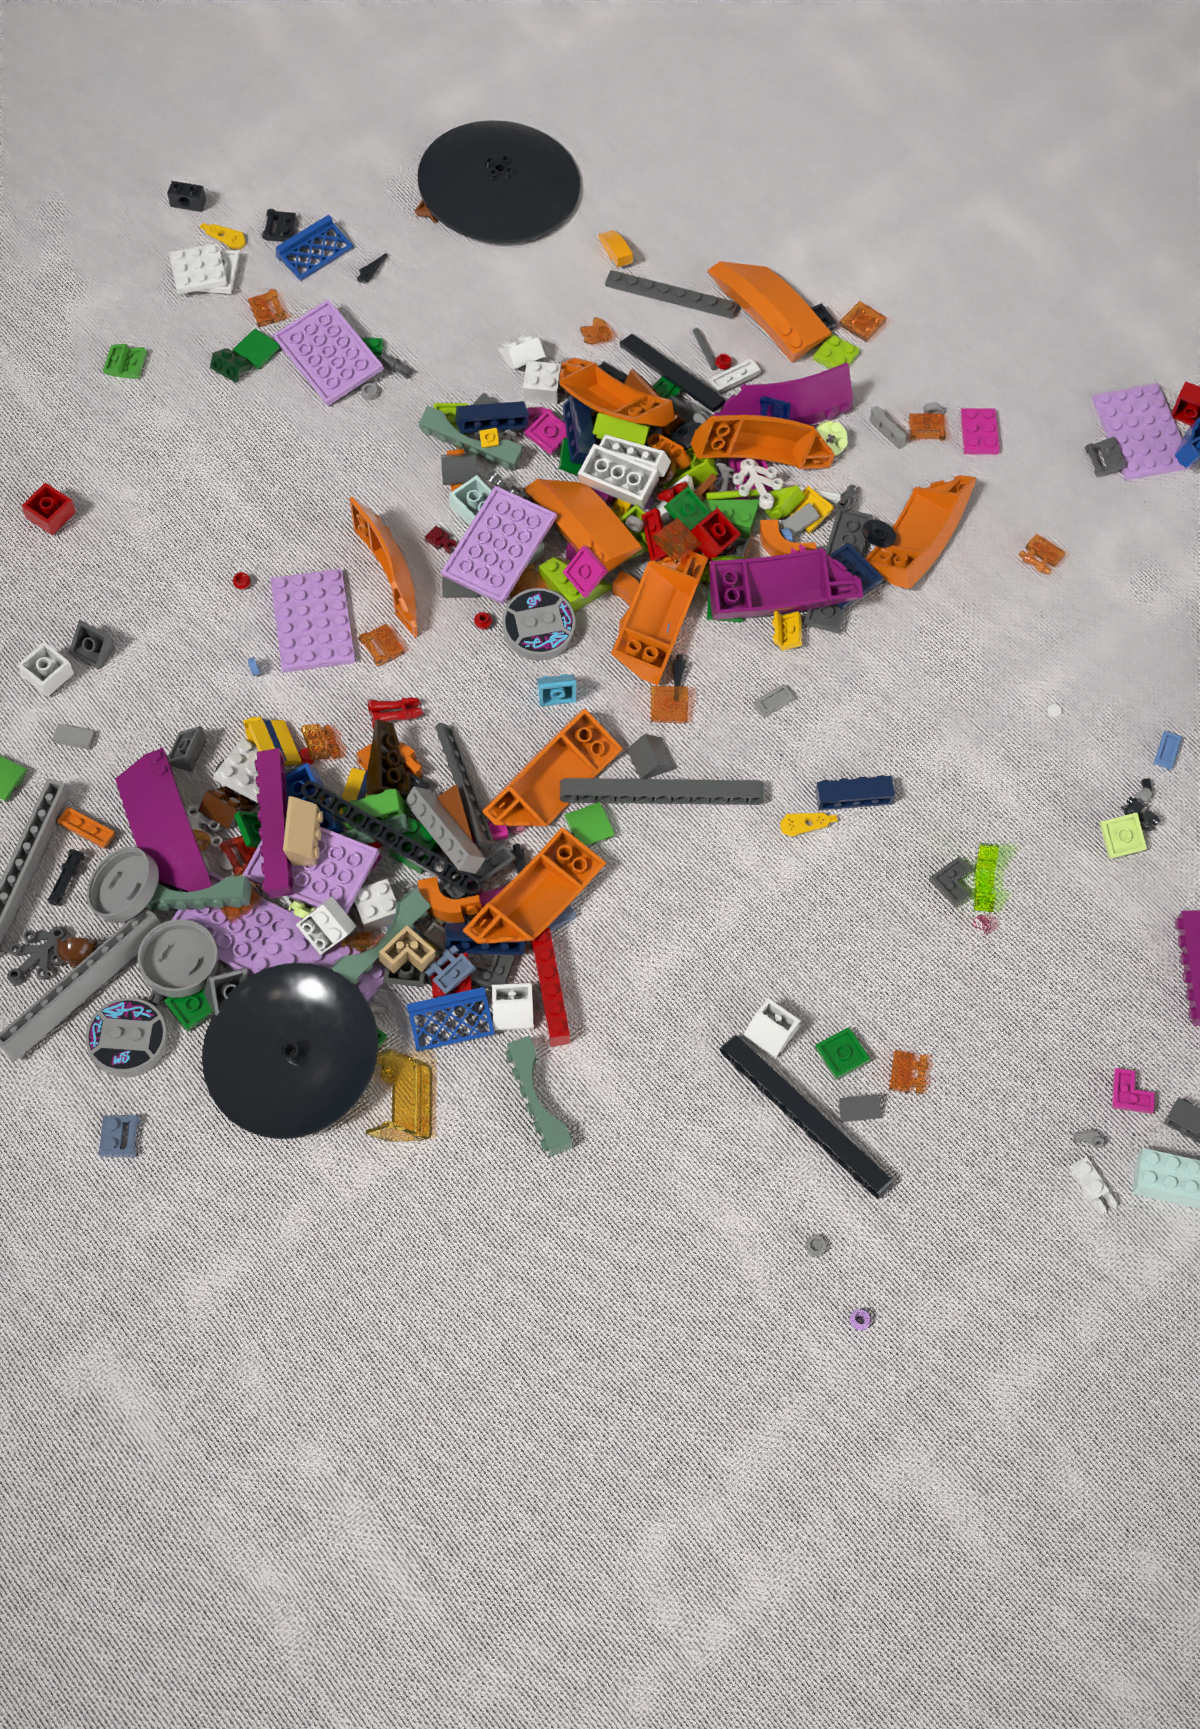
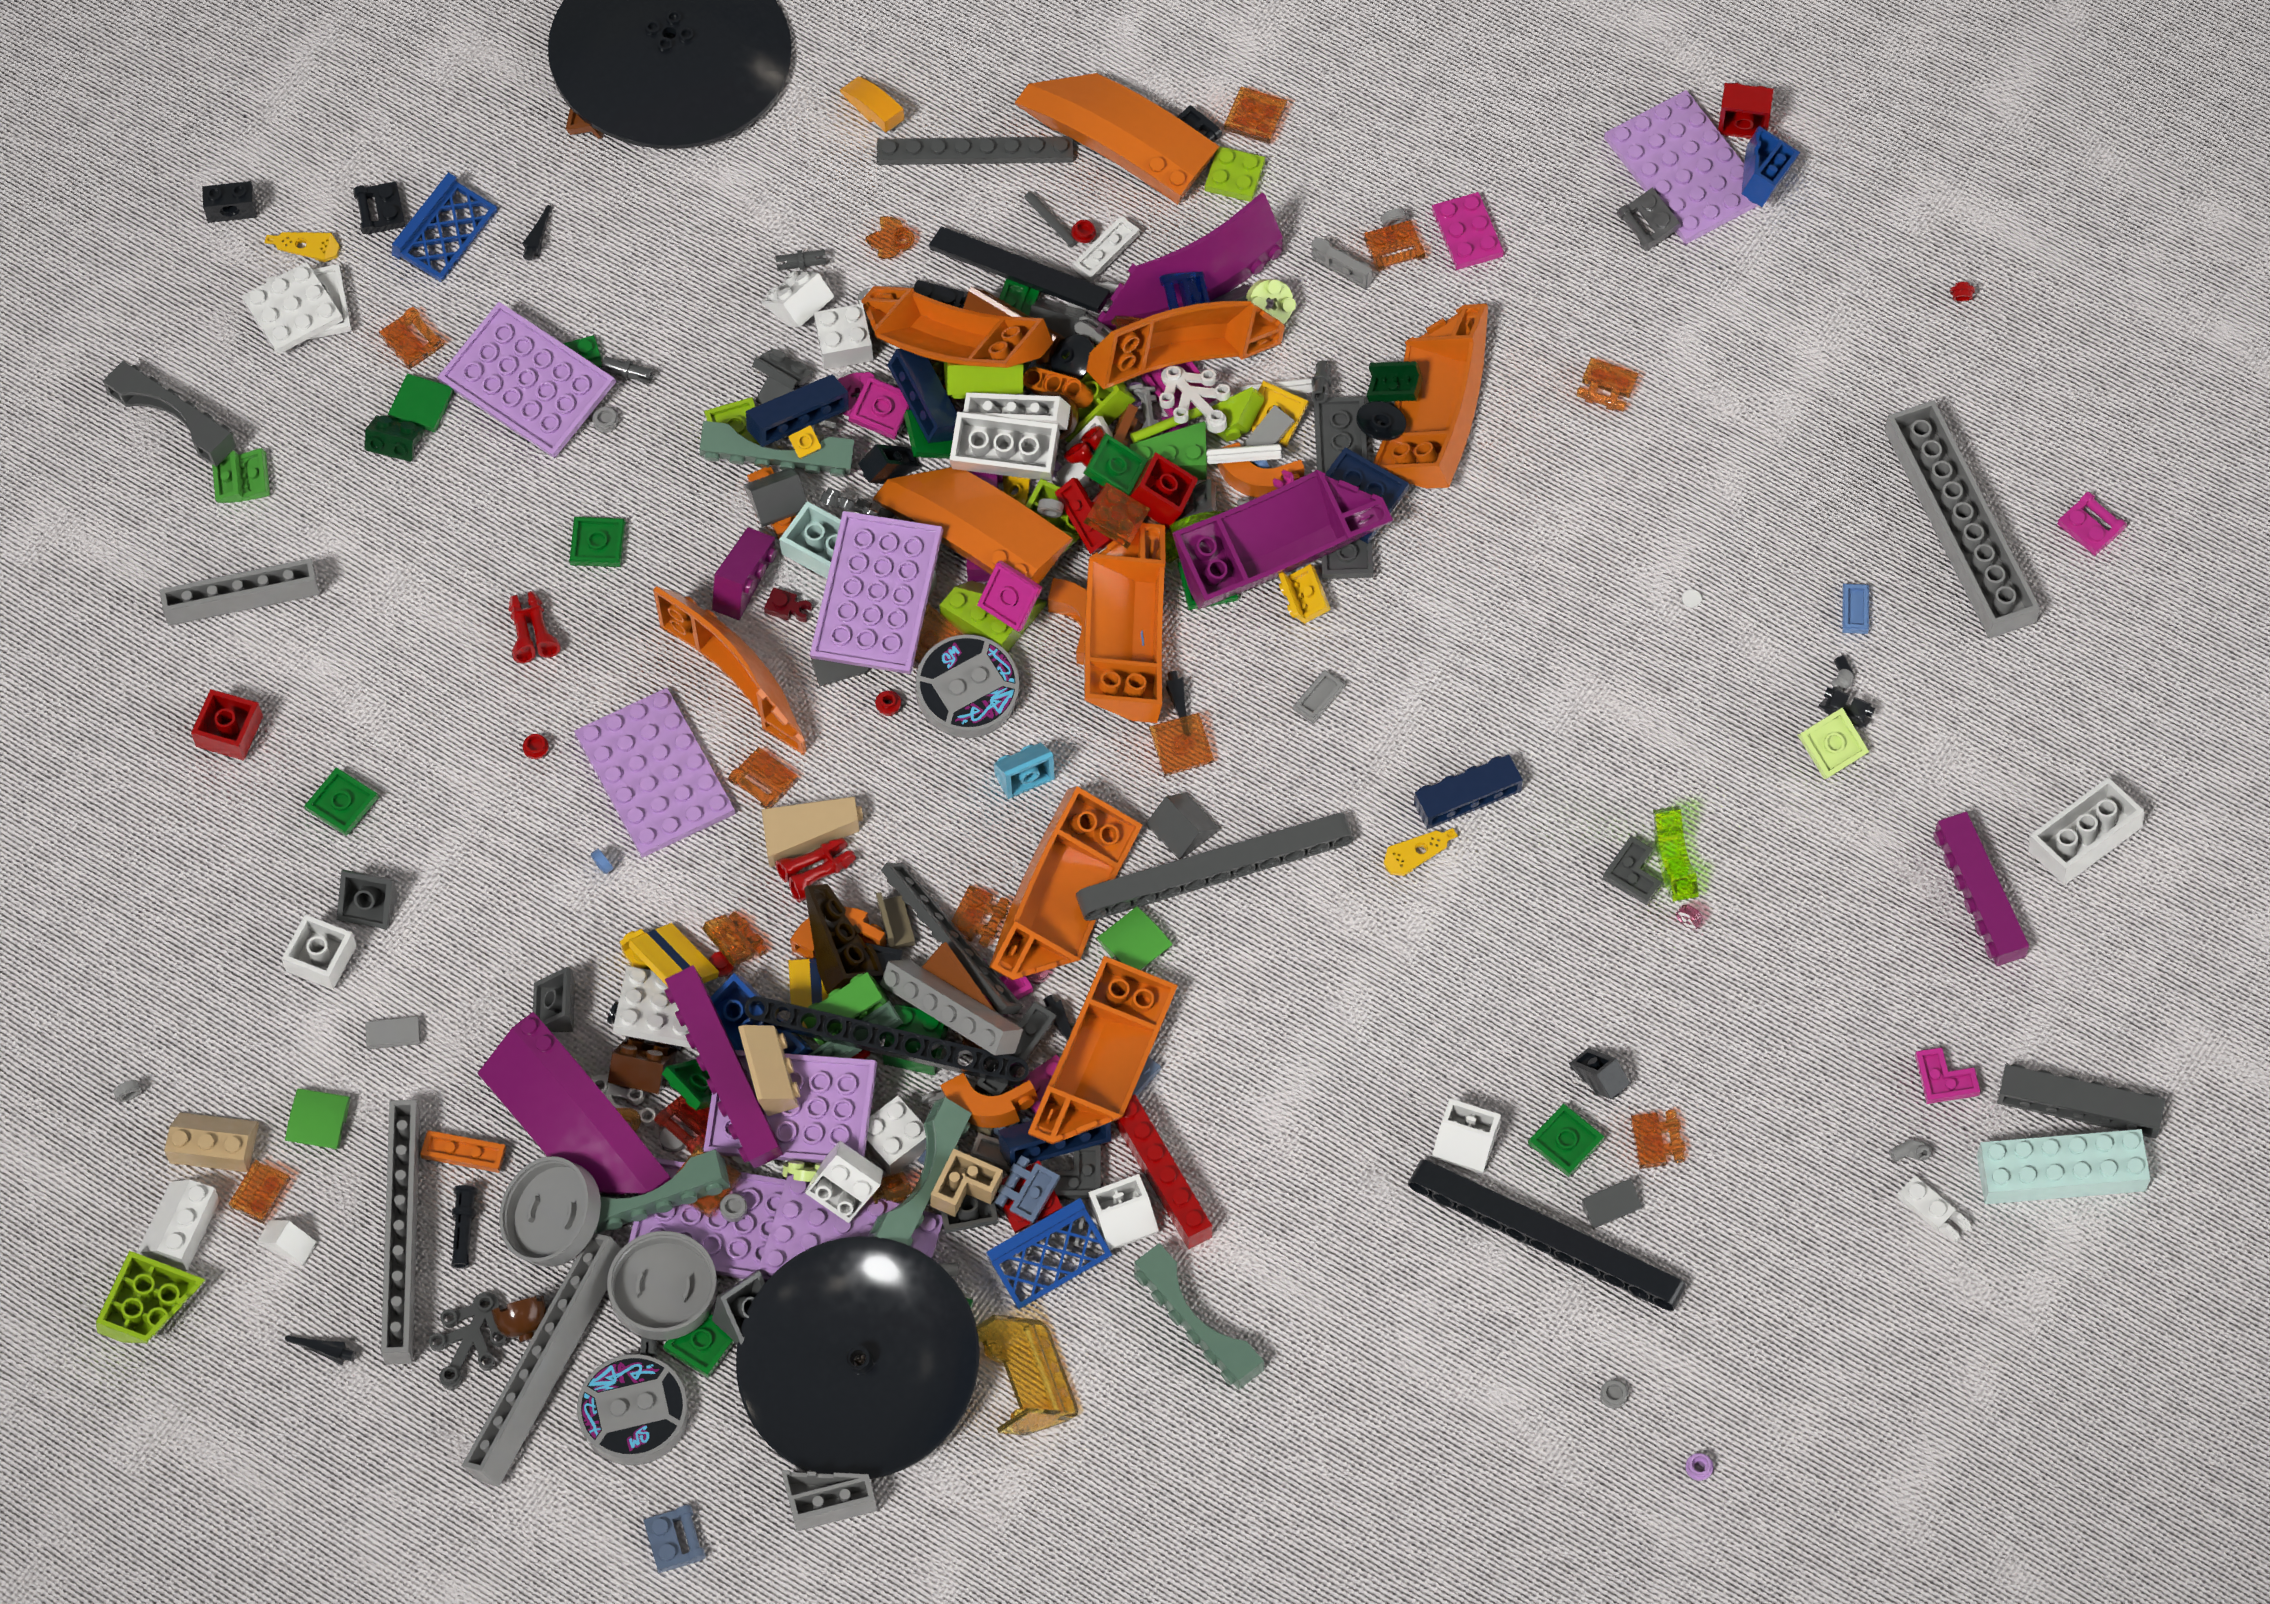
camera: 15 degrees left, 0 degrees up
none -> dark grey arch [103,361,236,467]
none -> light grey brick [159,558,320,626]
none -> green plate [304,767,379,836]
none -> red piece [508,591,560,664]
none -> green tile [569,517,625,567]
none -> magenta wedge [712,527,777,621]
none -> light grey tile [720,1194,747,1222]
none -> dark grey plate [752,349,814,390]
none -> tan slope [761,797,863,867]
none -> dark grey pin [775,249,827,271]
none -> light grey wedge [781,1470,877,1532]
none -> black slope [858,444,921,484]
none -> dark tan panel [876,892,916,949]
none -> clear orange plate [951,885,1010,947]
none -> white axle [1206,444,1282,464]
none -> dark green bracket [1367,361,1423,402]
none -> black slope [1569,1048,1630,1099]

